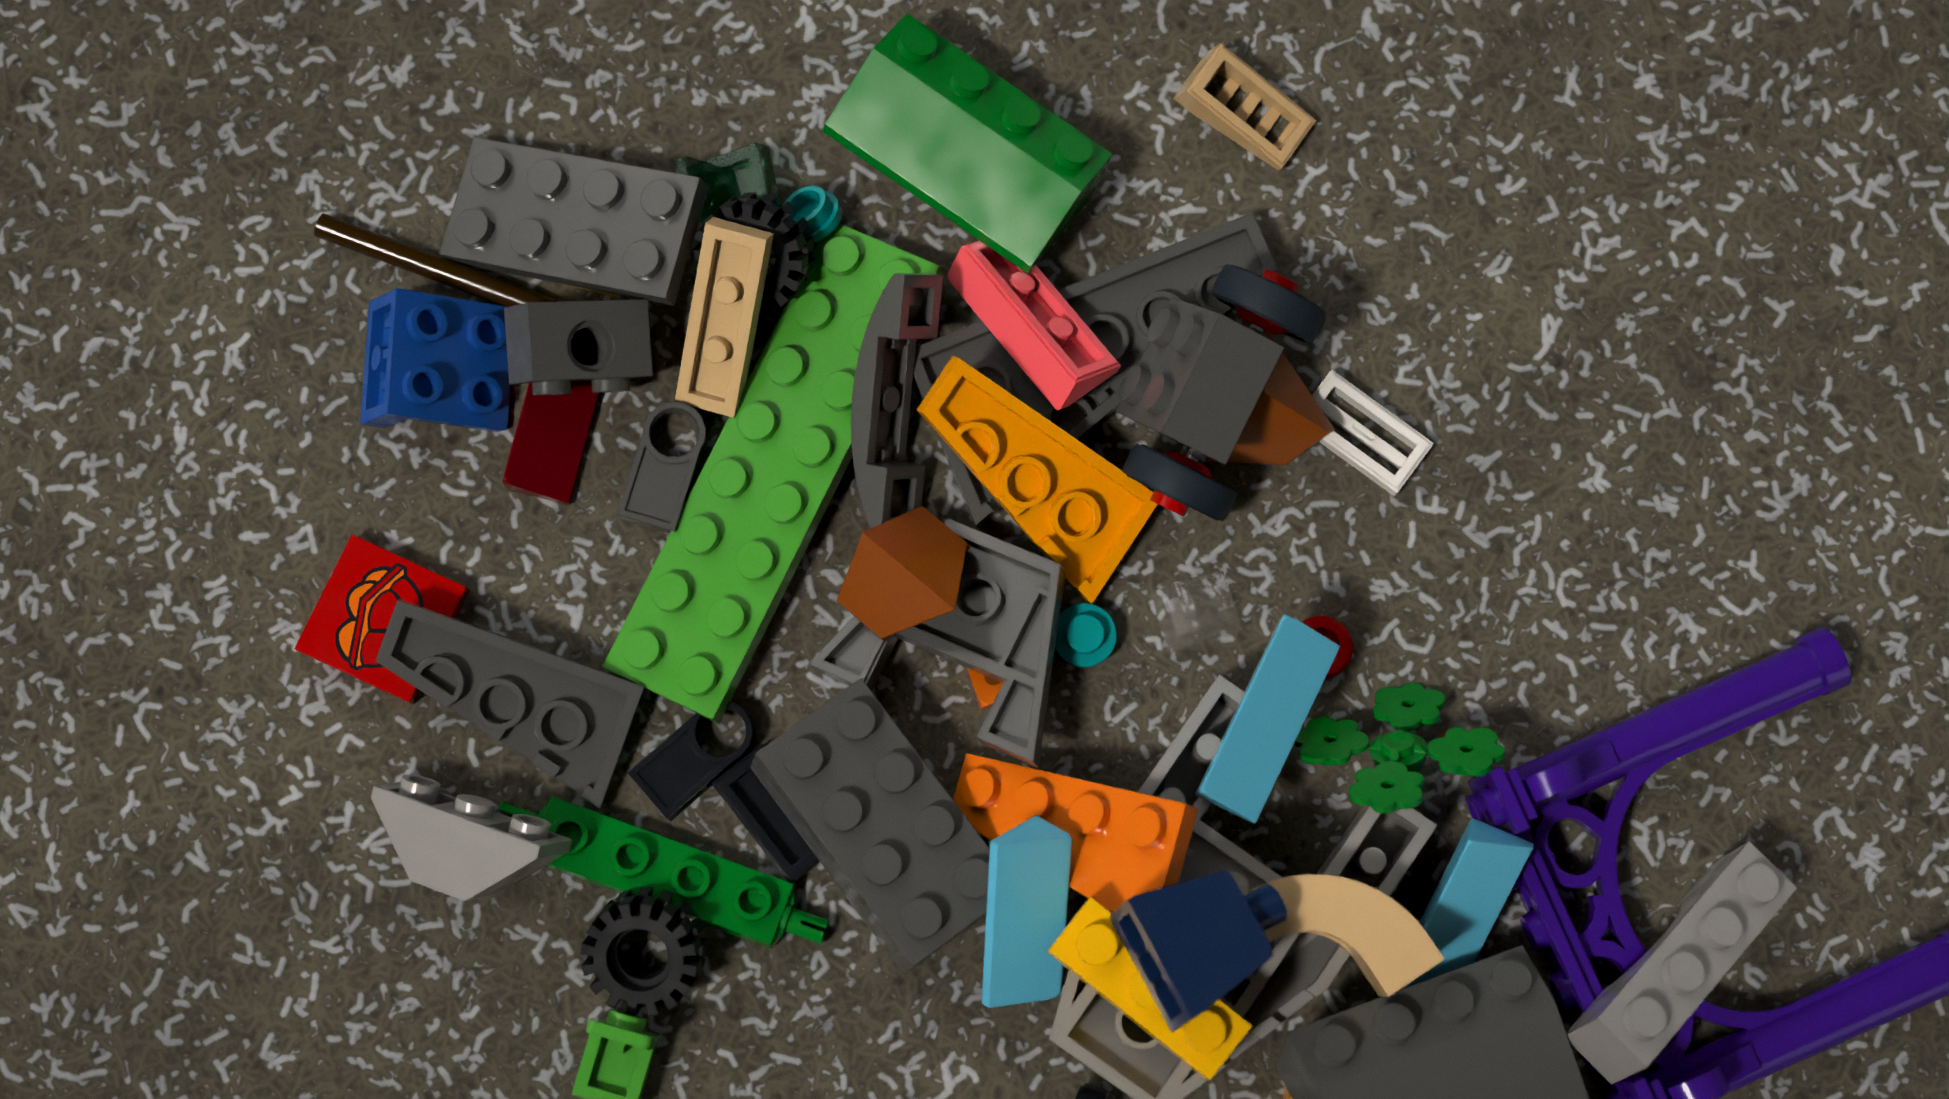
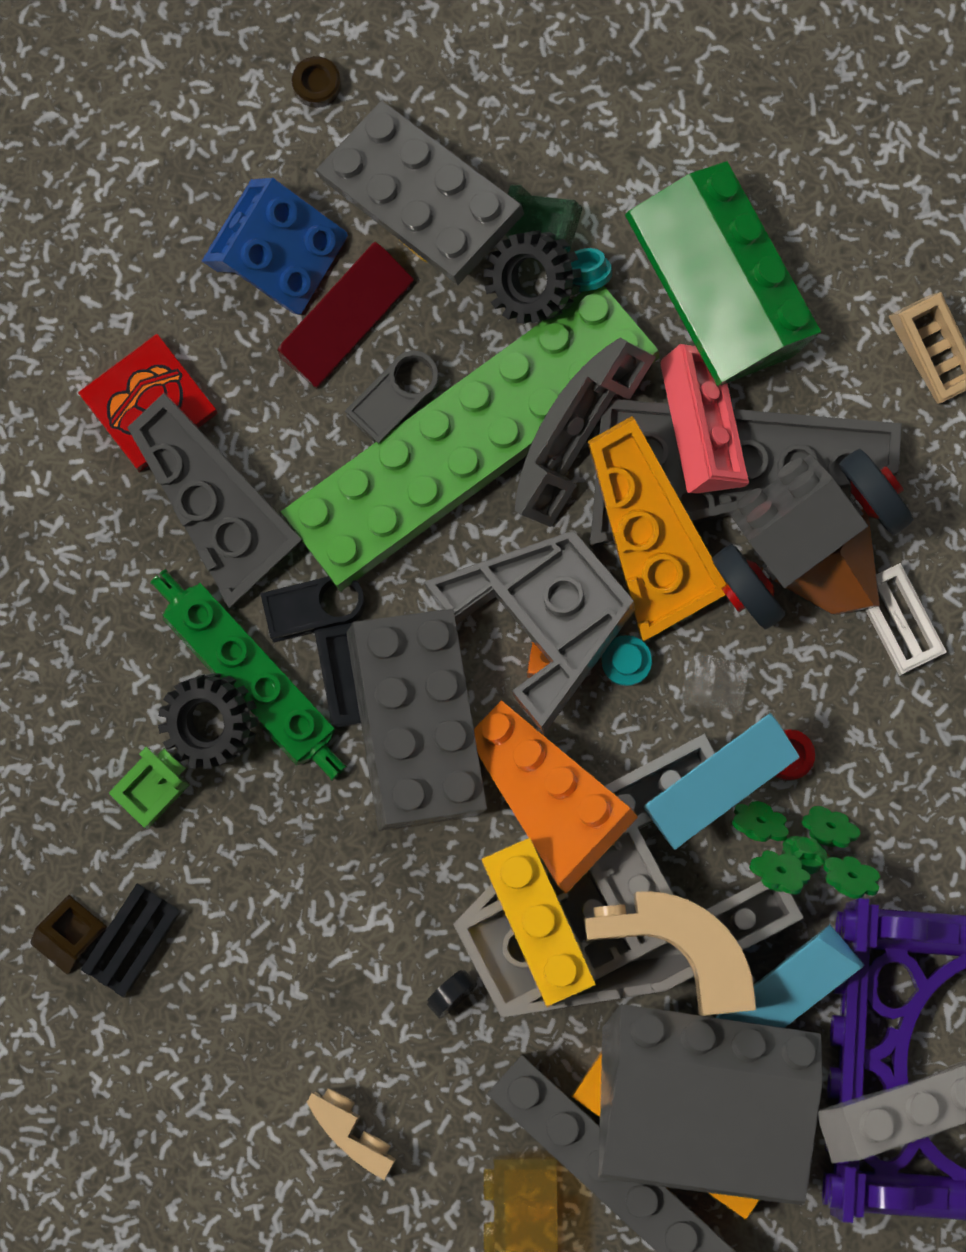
camera: 35 degrees right, 0 degrees up
dark brown bar [314,213,556,307] -> none
light grey slope [371,775,572,901] -> none
dark grey brick [504,299,653,396] -> none
tan plate [675,217,774,418] -> none
dark orange slope [837,506,970,642] -> none
medium azure slope [982,815,1072,1008] -> none
dark blue torso [1109,870,1287,1033] -> none
none -> dark brown tile [292,56,341,108]

